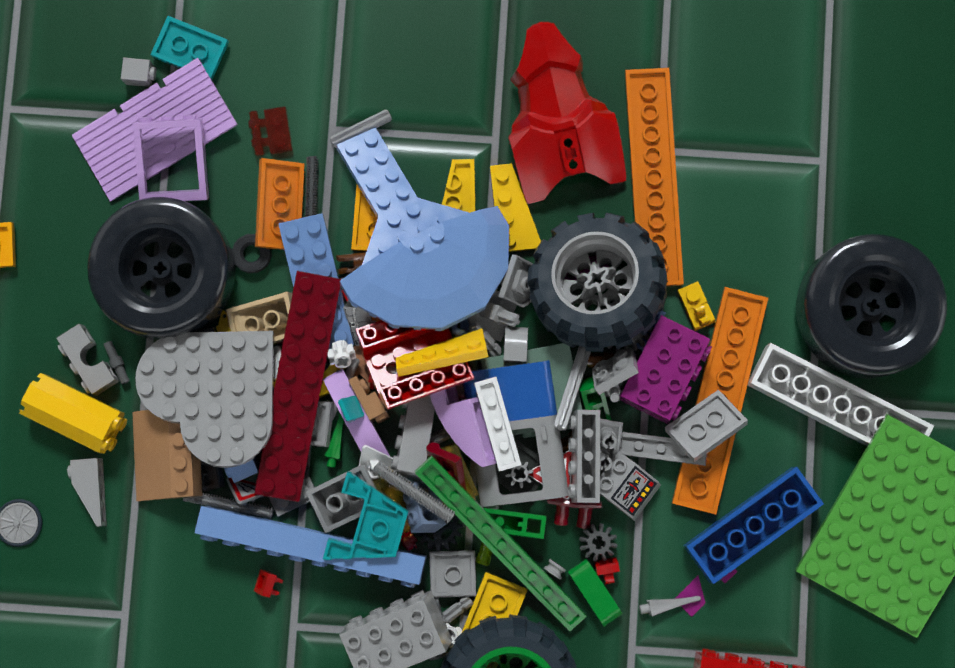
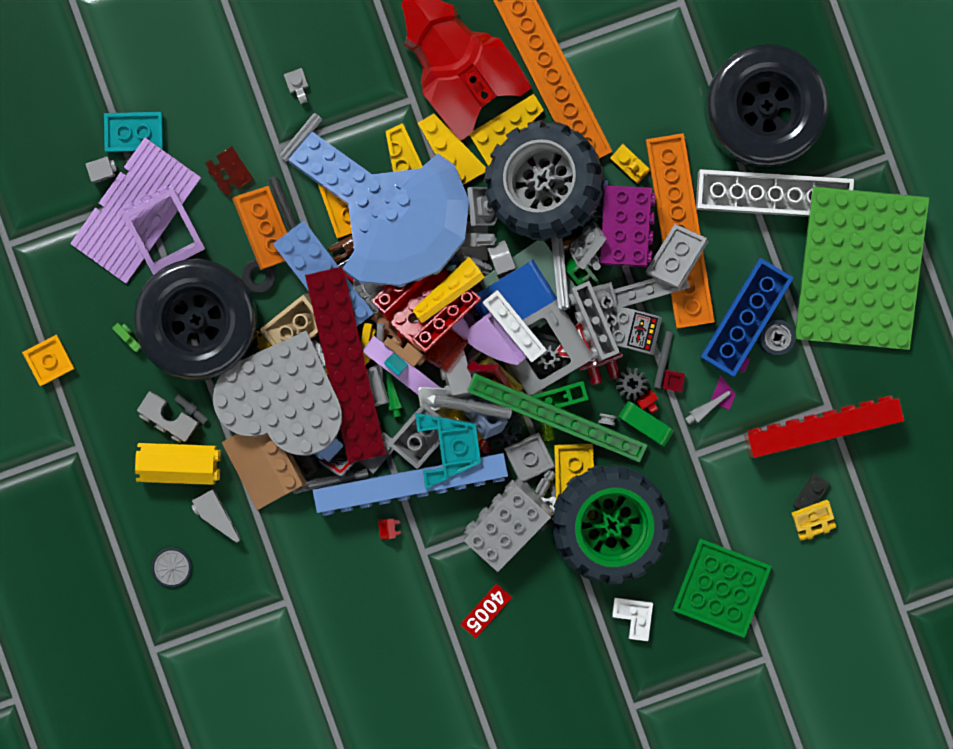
camera: 30 degrees left, 5 degrees up
white gear [328,340,356,368] -> none
none -> bright green plate [112,323,141,352]
none -> light grey plate [284,68,309,104]
none -> clear red plate [423,330,468,373]
none -> yellow wing [469,94,544,166]
none -> dark grey bar [654,331,673,389]
none -> dark red plate [662,370,685,392]
none -> wheel [758,320,796,356]

